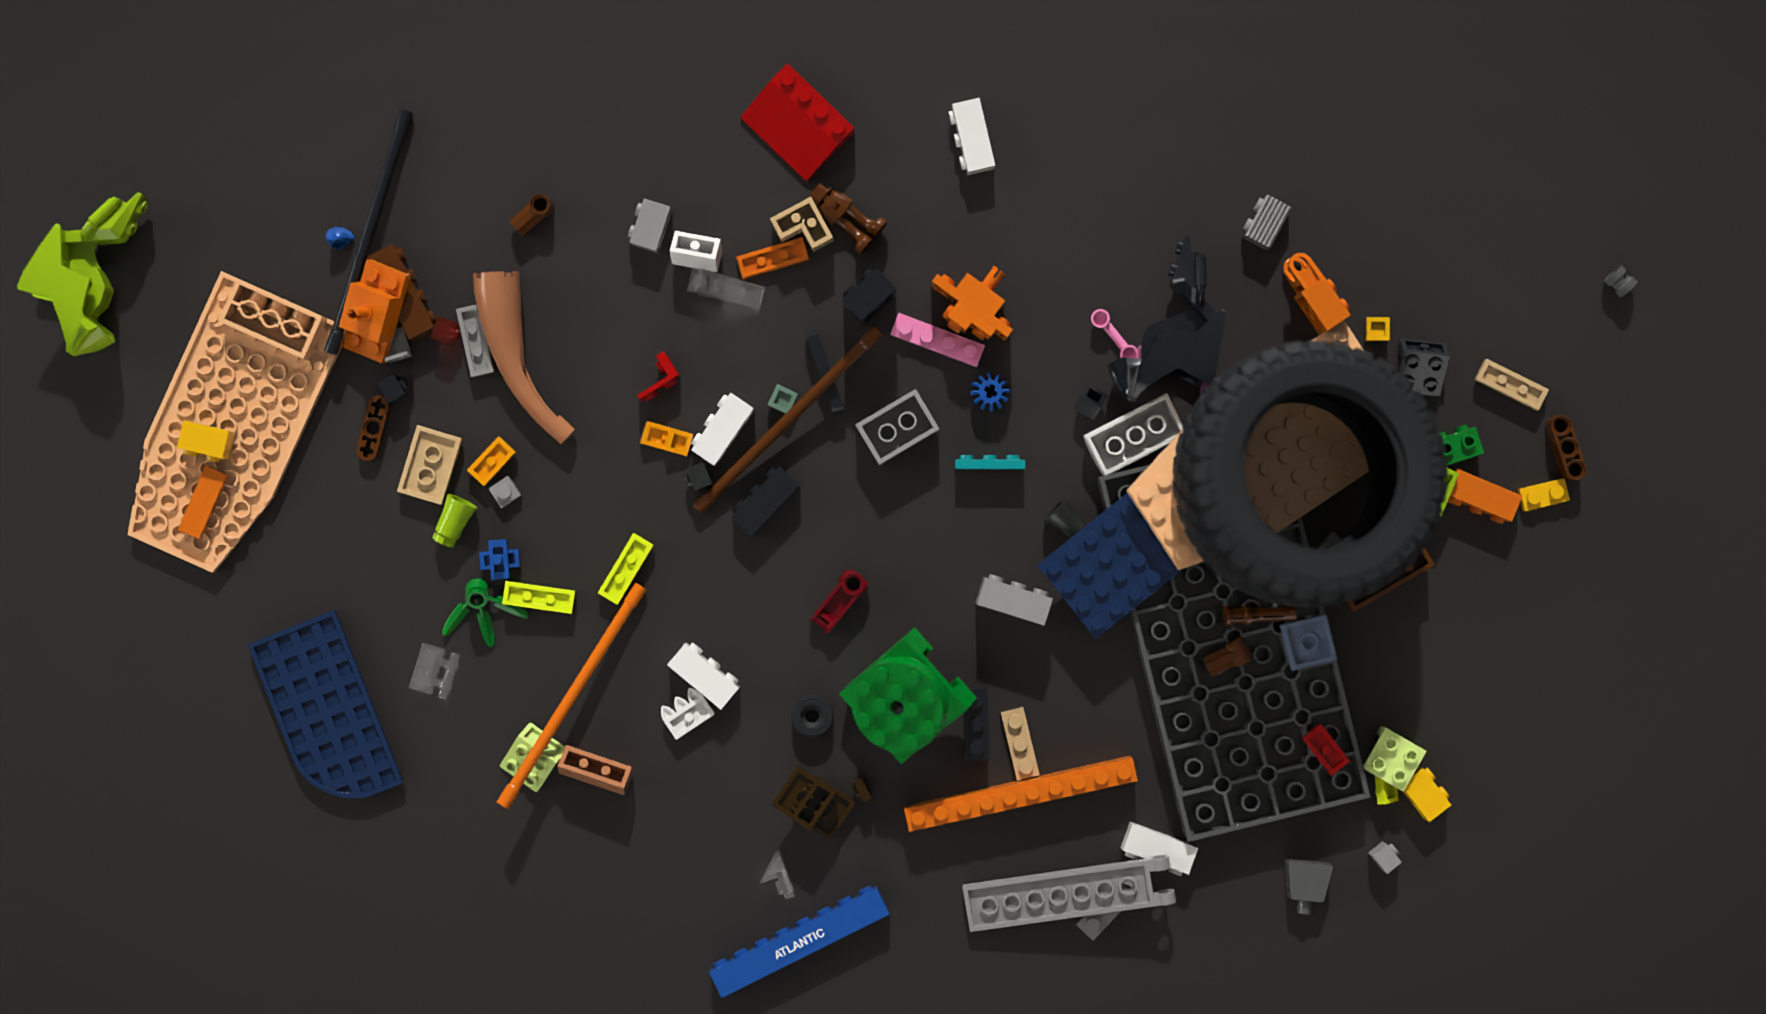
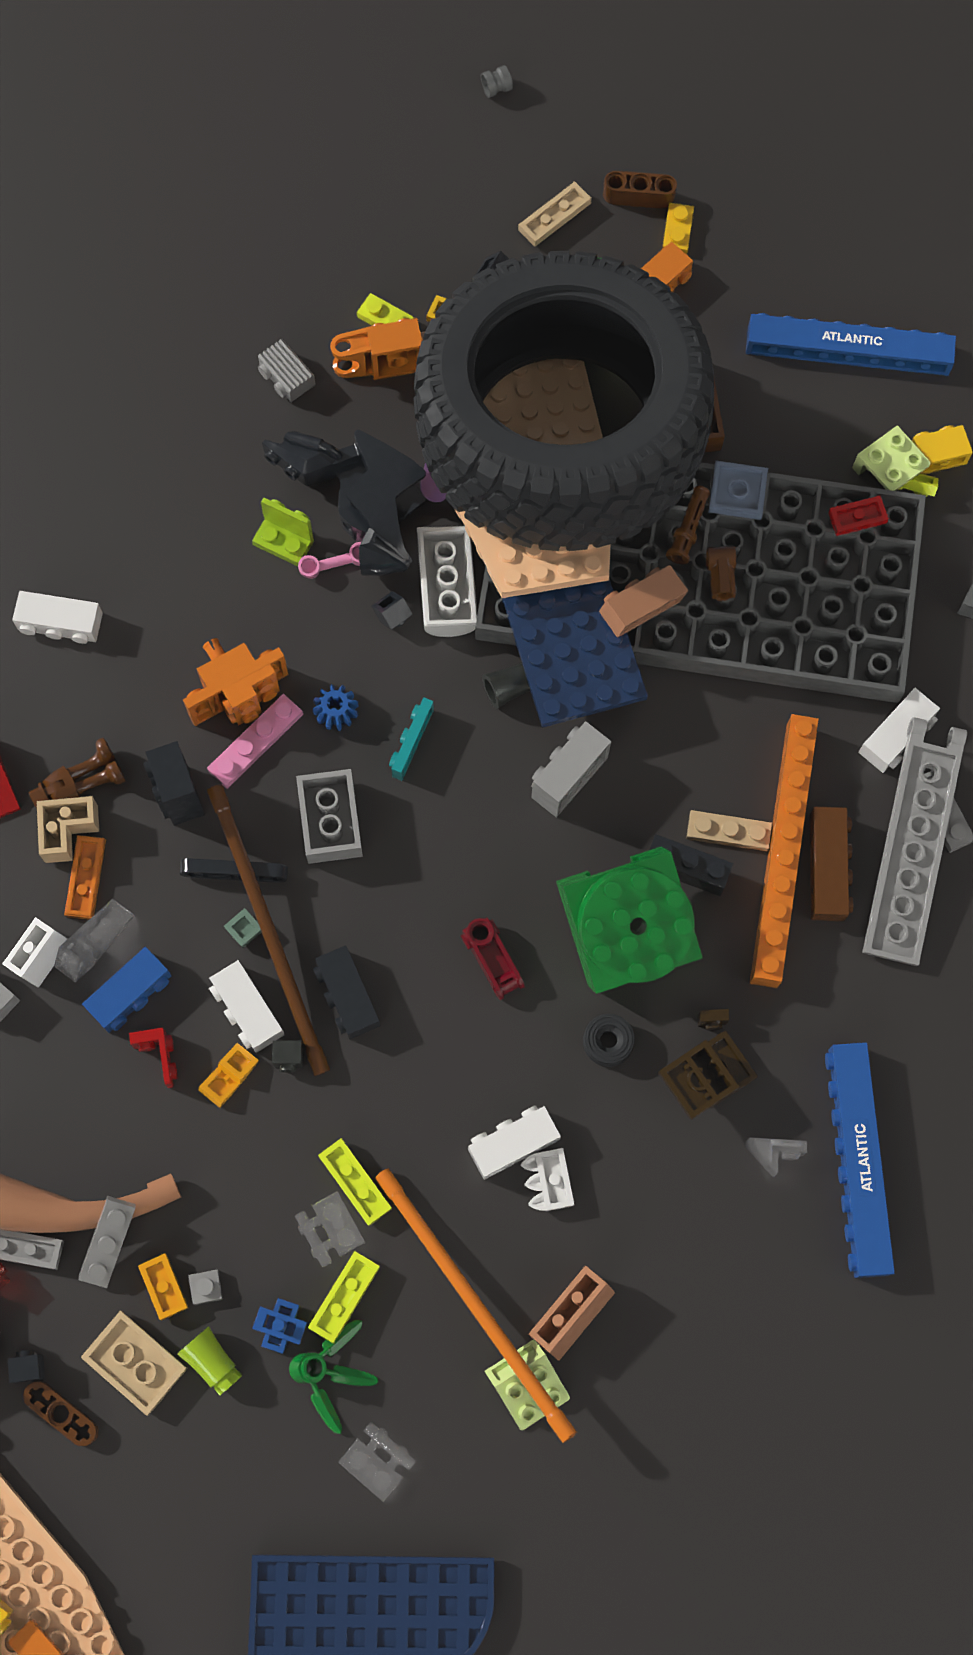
camera: 70 degrees left, 15 degrees down
none -> light grey plate [79,1196,136,1288]
none -> blue brick [82,946,172,1033]
none -> lime bracket [252,498,314,567]
none -> clear plate [295,1191,365,1267]
none -> neon yellow plate [357,293,414,325]
none -> nougat brick [599,565,688,638]
none -> blue brick [746,313,956,376]
none -> reddish brown brick [810,807,853,921]

